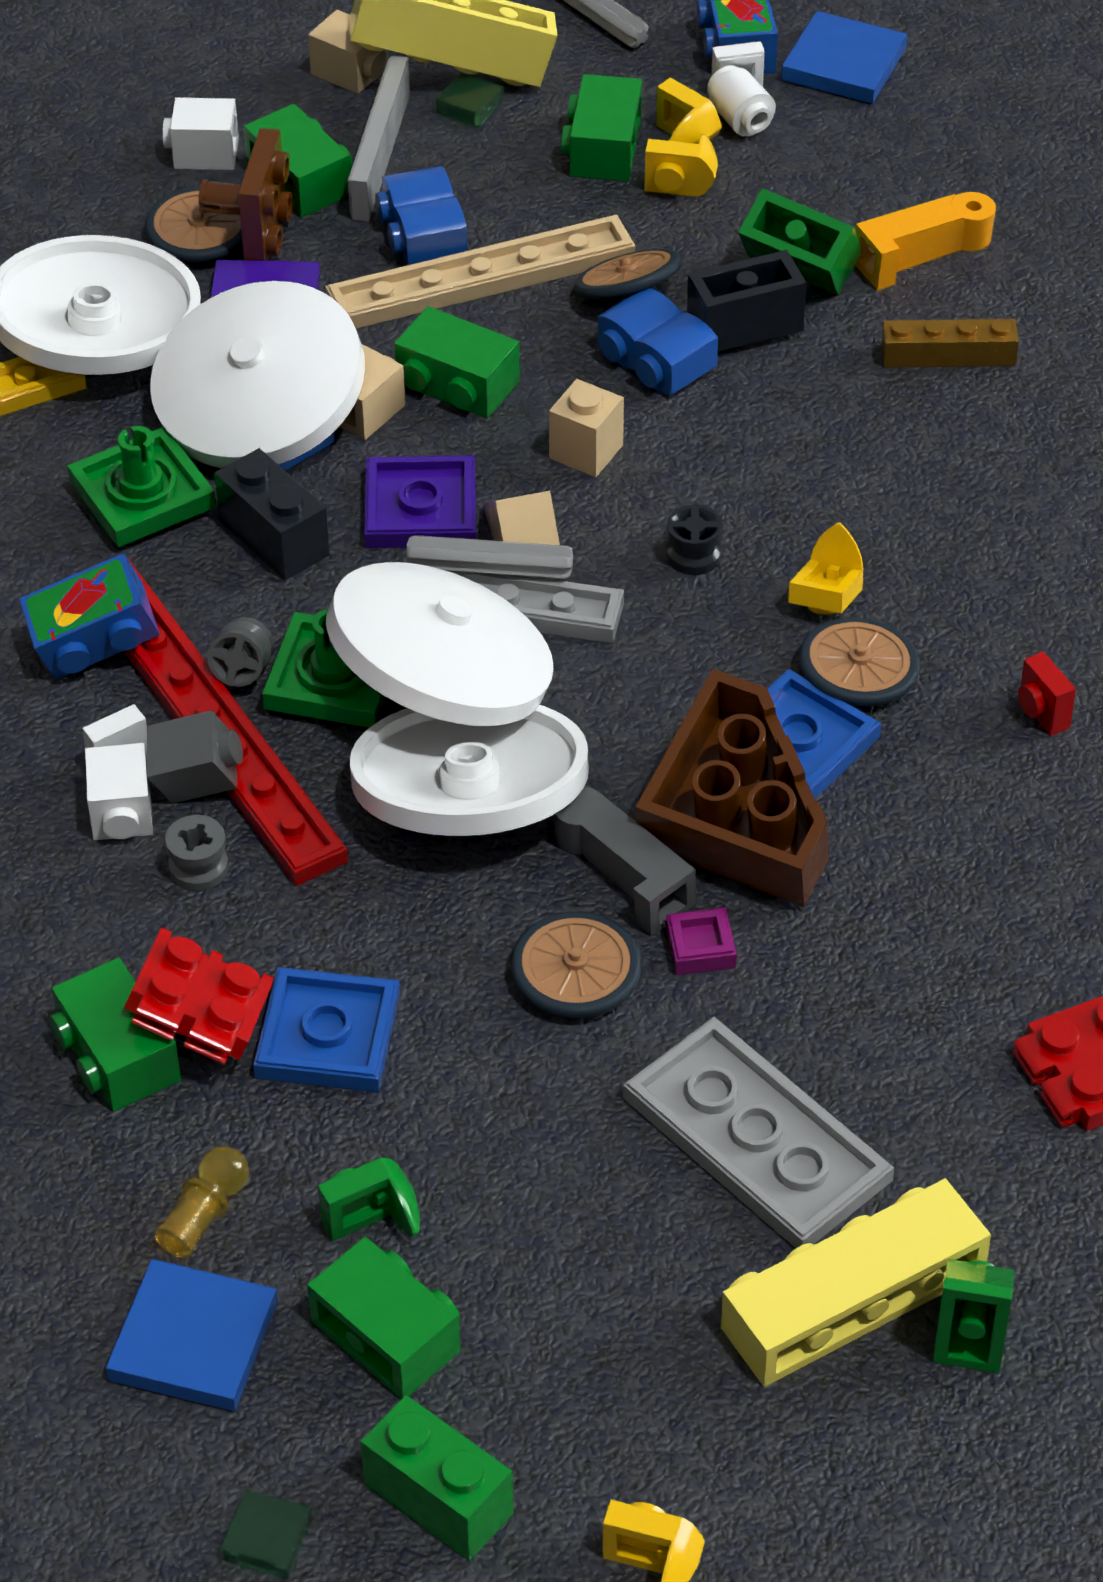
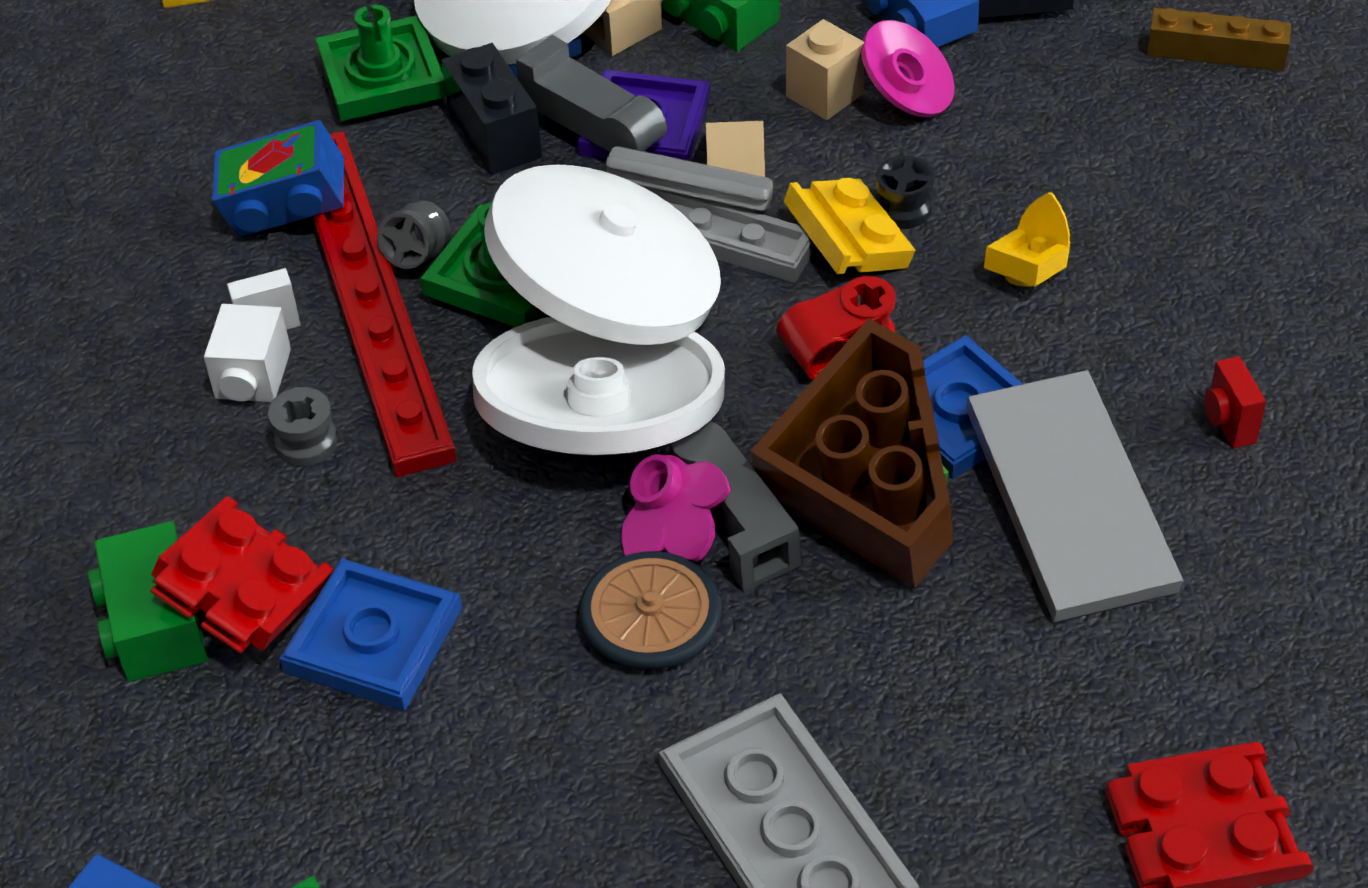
camera: 15 degrees right, 0 degrees up
dark grey brick [147,710,243,804] -> none
clear yellow pin [155,1146,250,1258] -> none
green plate [318,1157,420,1241] -> none
magenta tile [665,907,737,975] -> none
medium nougat wheel [799,617,920,706] -> none
none -> dark grey leg [516,35,667,152]
none -> dark pink plate [621,454,731,562]
none -> red piece [776,276,896,380]
none -> yellow plate [783,178,915,274]
none -> dark pink dish [861,20,955,117]
none -> light grey tile [966,370,1184,622]

